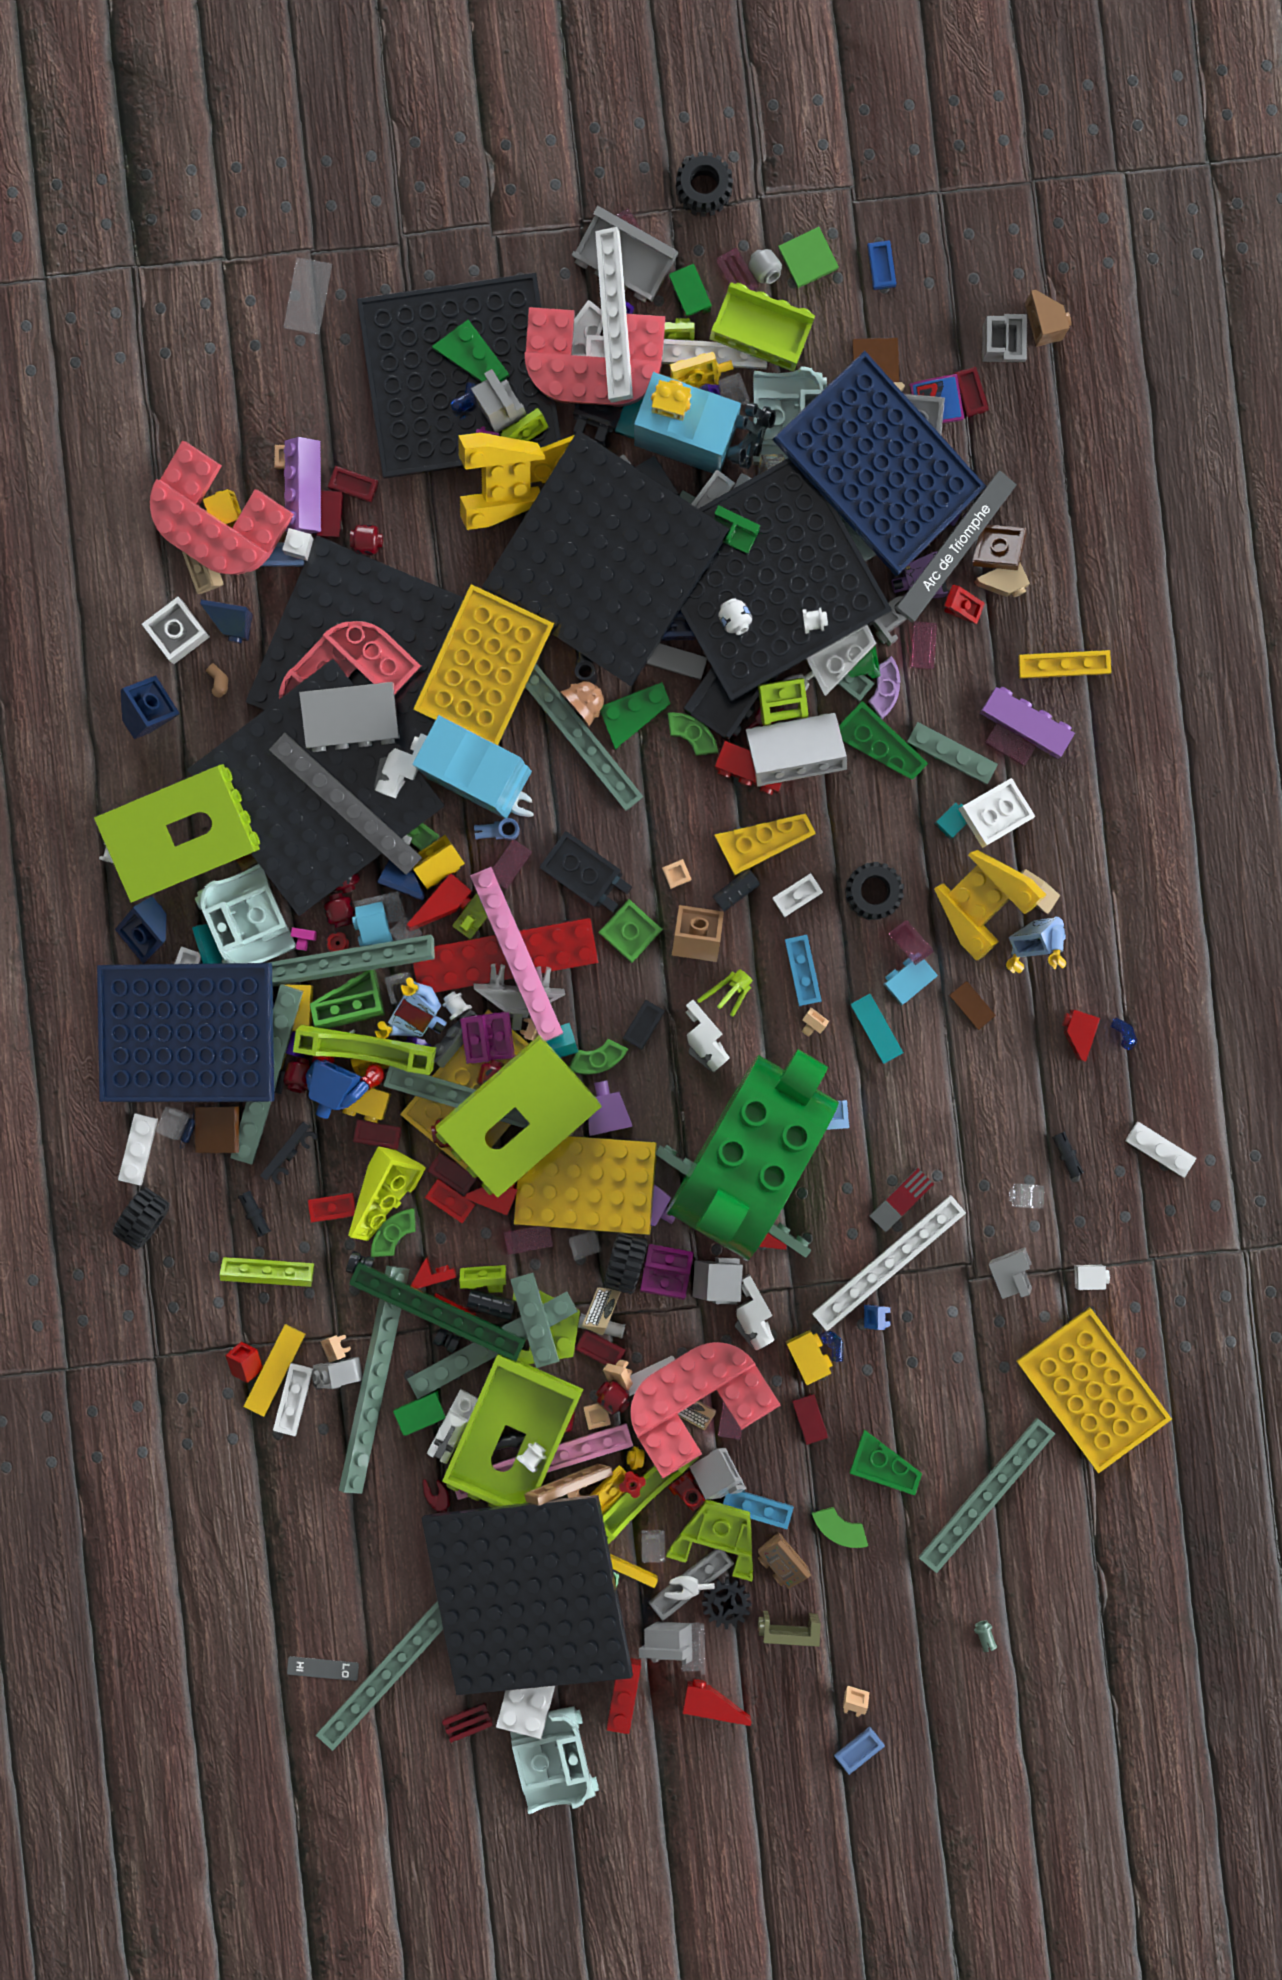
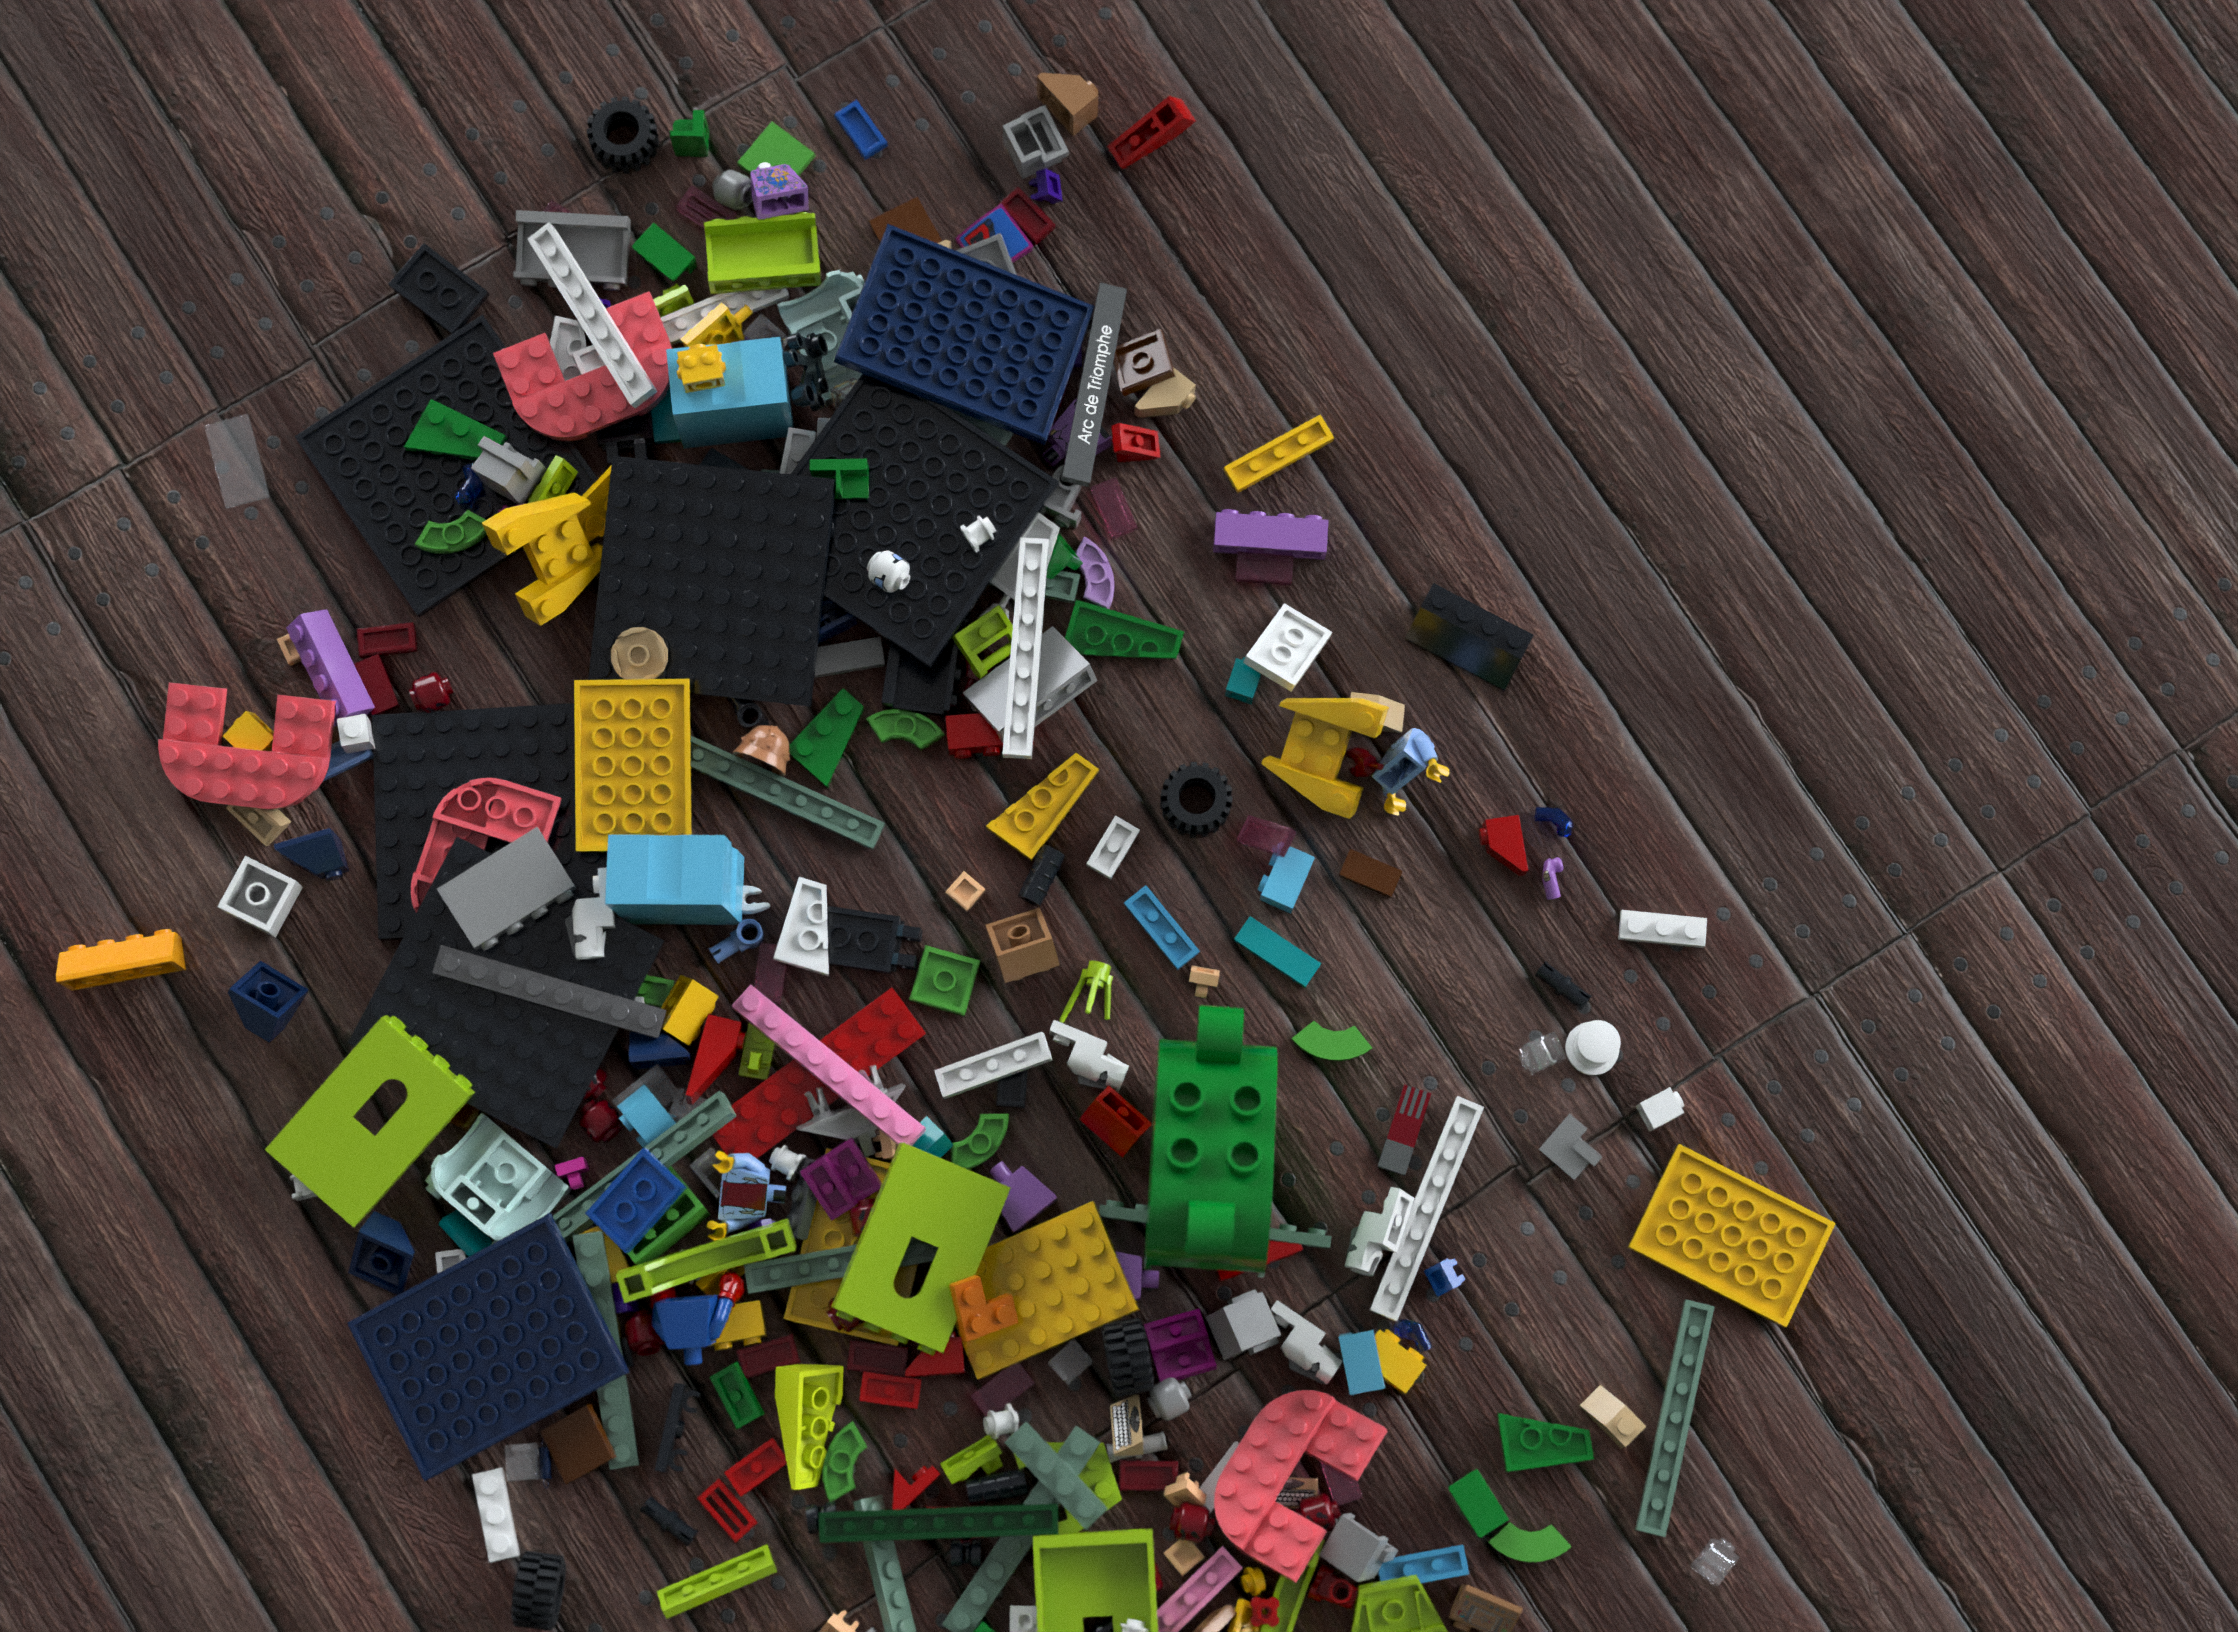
camera: 30 degrees left, 10 degrees down
medium nougat arm [206,663,228,698] -> none
red plate [327,932,349,952] -> none
dark red tile [792,1393,829,1445] -> none
light blue panel [827,1100,849,1130] -> none
sand green plate [907,722,998,785] -> none
sand green pin [974,1620,997,1652] -> none
none -> light orange slope [56,929,186,991]
none -> black plate [388,243,490,335]
none -> bright green tile [415,510,486,554]
none -> blue tile [585,1148,687,1254]
none -> tan tile [611,627,668,679]
none -> green panel [670,110,709,157]
none -> red tile [697,1478,758,1543]
none -> green plate [710,1362,765,1429]
none -> medium lavender torso [750,162,808,220]
none -> white wing [773,877,829,976]
none -> white plate [934,1032,1052,1099]
none -> orange plate [949,1275,1018,1342]
none -> white brick [983,1403,1019,1439]
none -> white plate [1002,537,1049,759]
none -> dark purple tile [1029,168,1062,204]
none -> red brick [1079,1086,1152,1158]
none -> red slope [1107,96,1196,169]
none -> light grey head [1146,1377,1192,1421]
none -> bright green tile [1291,1021,1372,1061]
none -> dark red head [1295,1493,1341,1532]
none -> medium azure panel [1339,1330,1385,1395]
none -> white plate [1344,1187,1414,1276]
none -> dark red hand [1345,747,1383,777]
none -> black slope [1405,583,1534,691]
none -> green panel [1448,1469,1509,1538]
none -> medium lavender arm [1542,857,1563,900]
none -> white piece [1565,1020,1620,1076]
none -> tan slope [1579,1385,1646,1448]
none -> clear brick [1690,1538,1740,1586]

